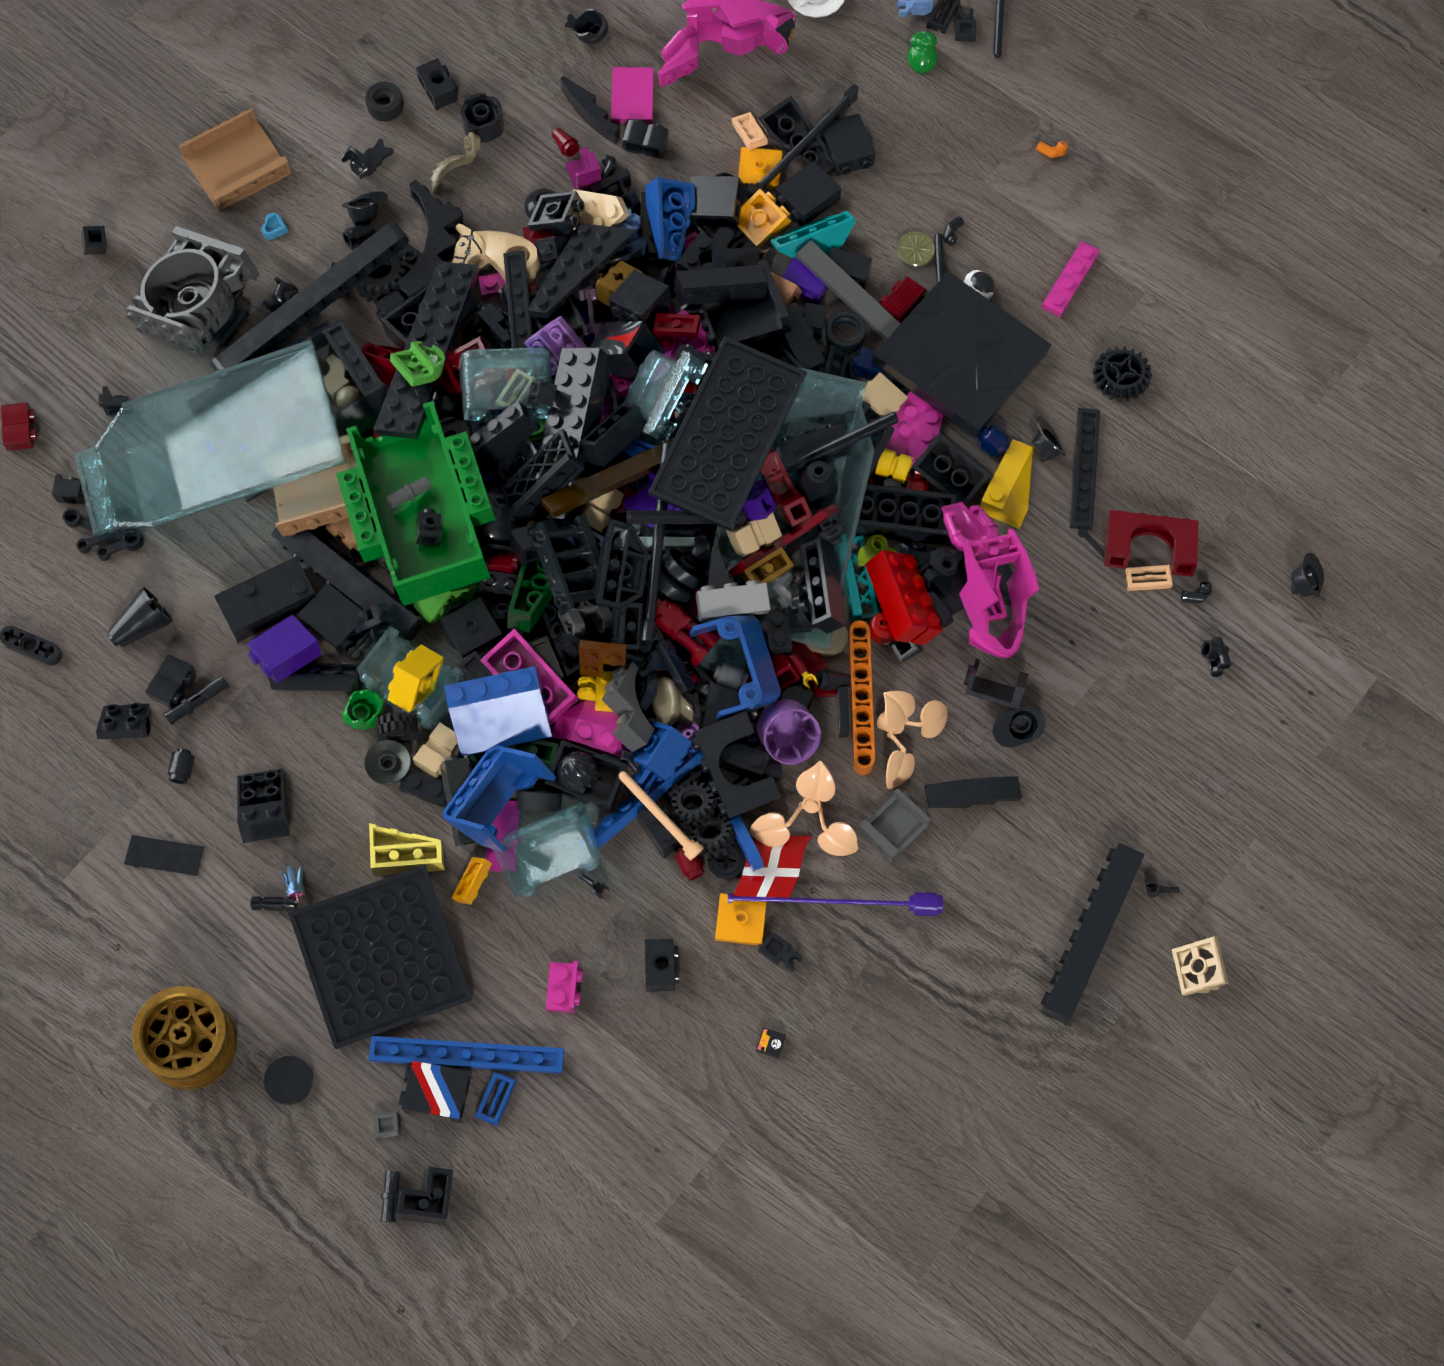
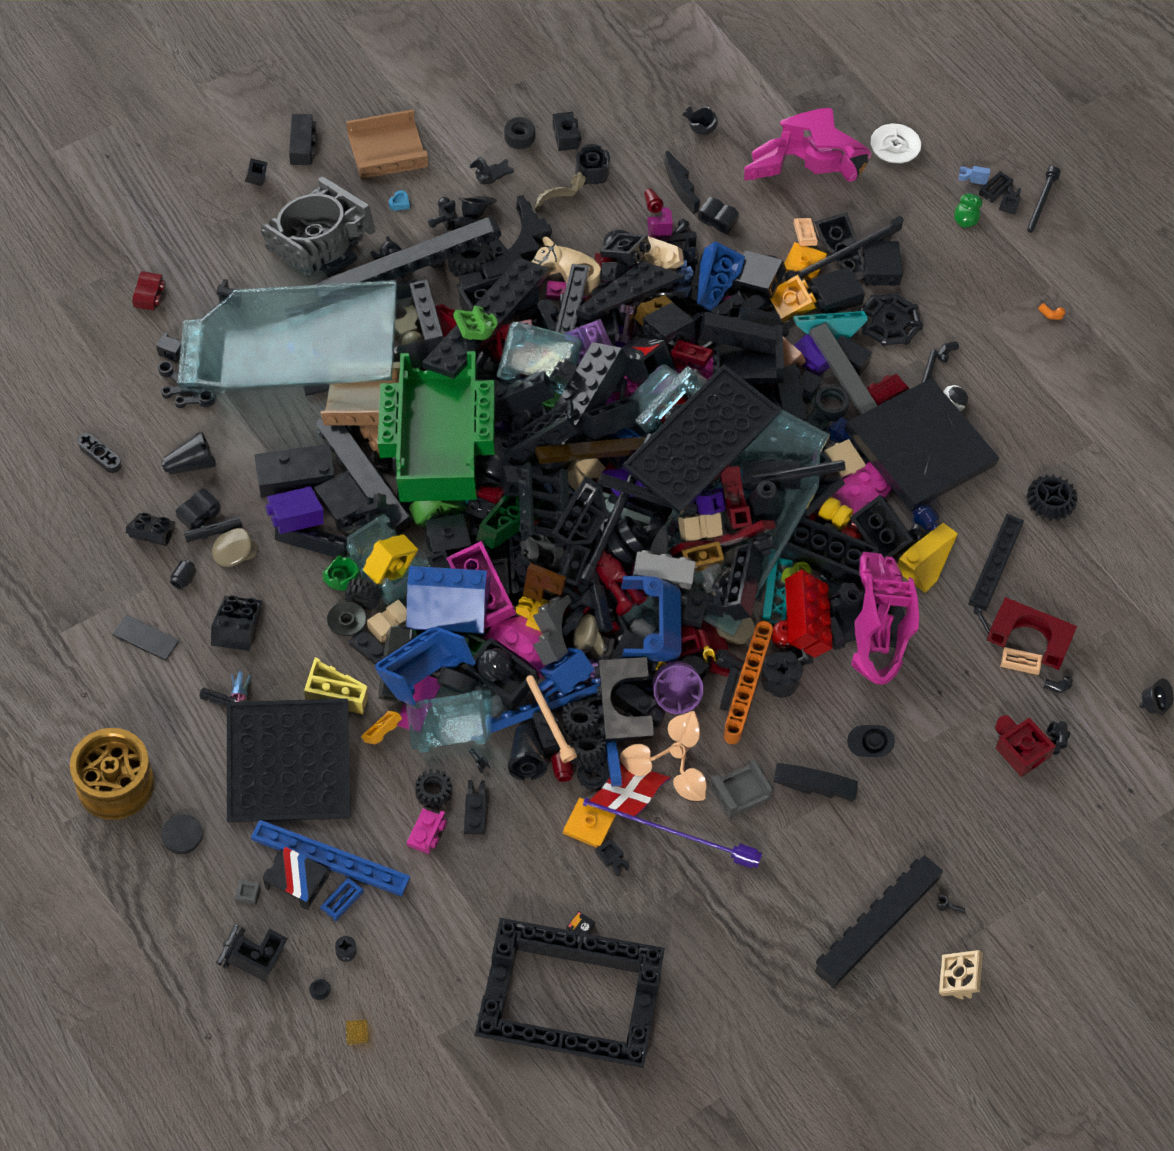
camera: 15 degrees right, 10 degrees down
dark grey pin [385,476,431,509] -> none
black brick [416,508,442,546] -> none
dark pink tile [611,67,654,124] -> none
black hand [616,749,640,774] -> none
black brick [645,939,679,992] -> none
light nougat plant [877,690,948,789] -> none
olive wheel [897,232,935,267] -> none
black panel [963,659,1028,709] -> none
black piece [1032,416,1066,462] -> none
dark pink plate [1042,241,1100,318] -> none
none -> dark tan piece [212,528,258,567]
none -> black brick [289,114,316,165]
none -> black plate [309,979,331,1000]
none -> black wheel [335,936,357,962]
none -> clear yellow plate [345,1019,368,1044]
none -> black tyre [415,769,452,809]
none -> black piece [428,197,456,230]
none -> black hinge [464,780,486,835]
none -> black slope [474,918,665,1068]
none -> black cone [508,724,548,781]
none -> black brick [761,652,802,698]
none -> black plate [857,292,923,347]
none -> black plate [909,524,927,541]
none -> dark red brick [995,715,1056,777]

